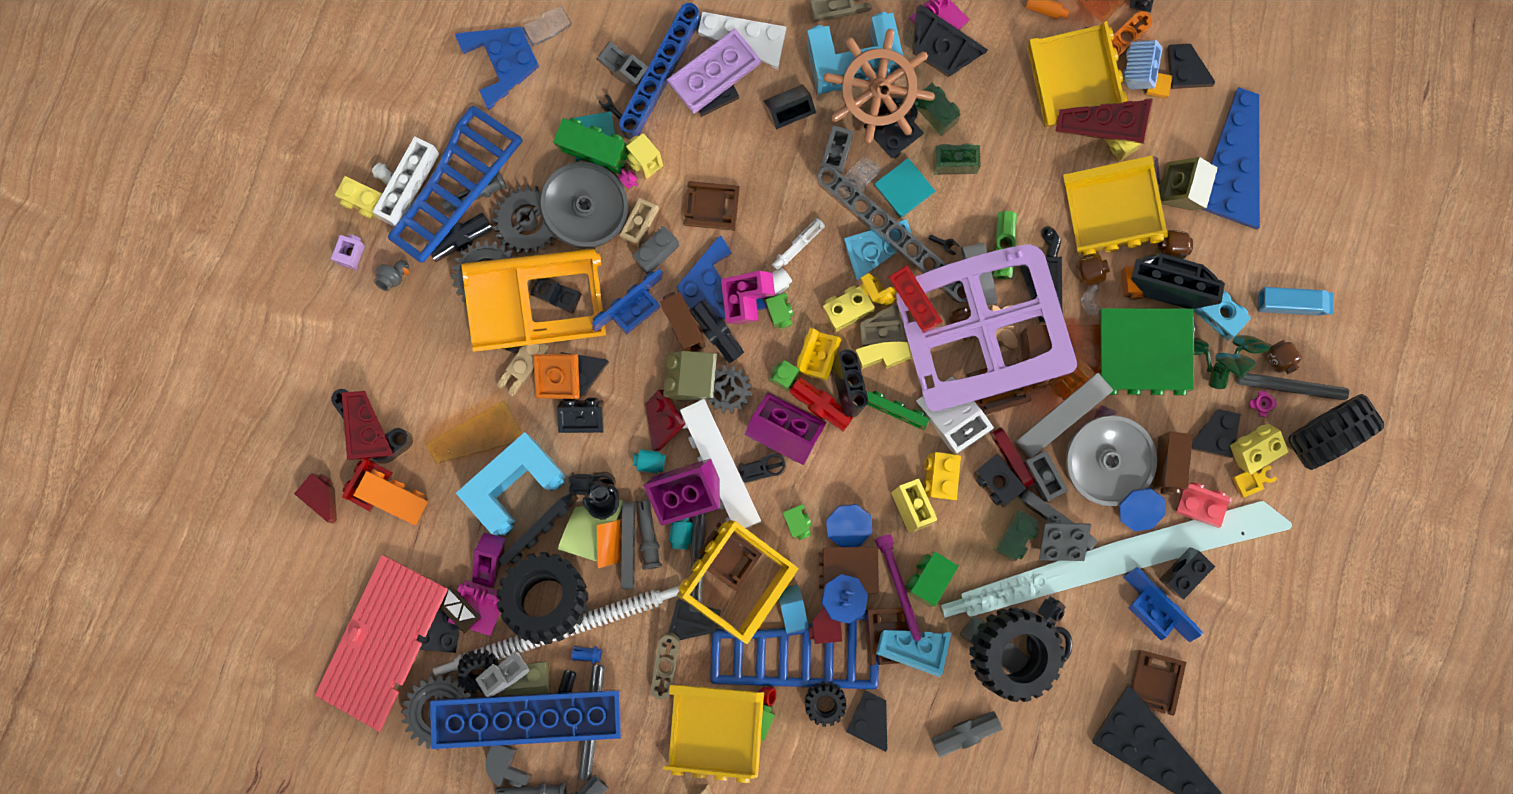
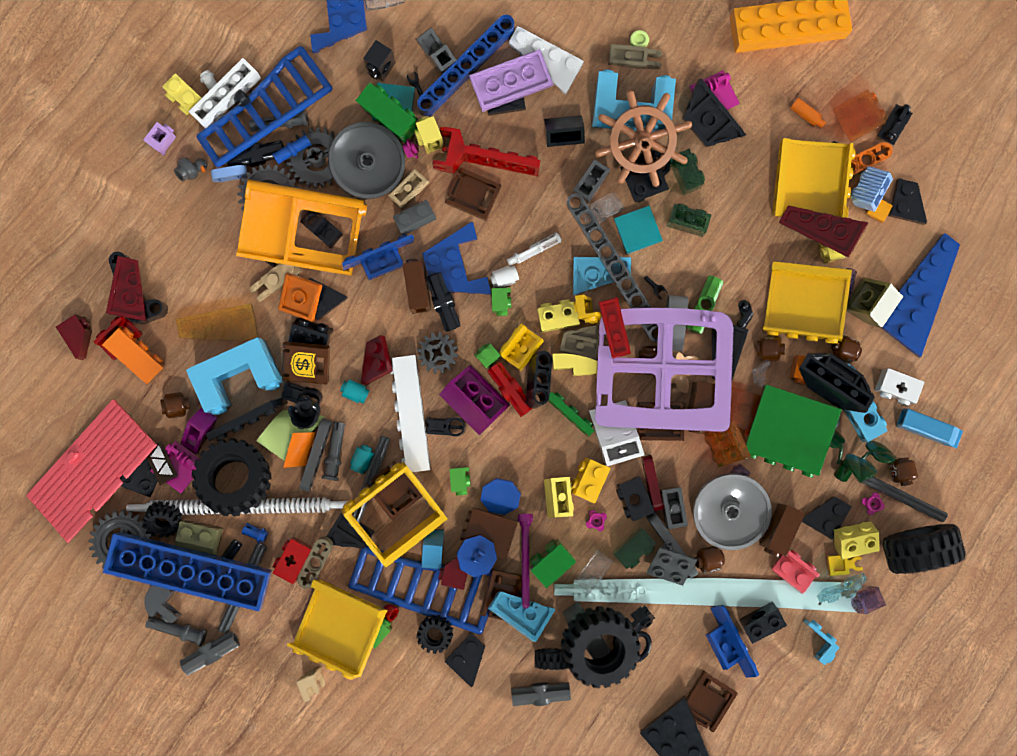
camera: 10 degrees right, 5 degrees up
light grey slope [476,651,530,698] -> none
magenta slope [643,458,720,526] -> none
olive slope [663,351,717,402] -> none
dark pink brick [721,271,775,325] -> none
light grey beam [1015,373,1113,458] -> none
blue piece [1119,488,1165,531] -> none
none -> reddish brown head [160,392,190,419]
none -> light blue beam [211,165,248,182]
none -> black hinge [234,89,251,107]
none -> blue pin [272,135,311,164]
none -> red brick [272,537,313,584]
none -> reddish brown container [282,341,330,385]
none -> black brick [363,40,396,81]
none -> red hinge [432,127,541,177]
none -> black tyre [535,648,568,670]
none -> clear slope [574,550,614,593]
none -> dark pink plate [586,510,607,531]
none -> reddish brown head [695,546,725,574]
none -> medium azure bracket [803,619,840,665]
none -> clear light blue plate [817,573,867,603]
none -> clear purple brick [851,586,886,614]
none -> white brick [874,368,924,406]

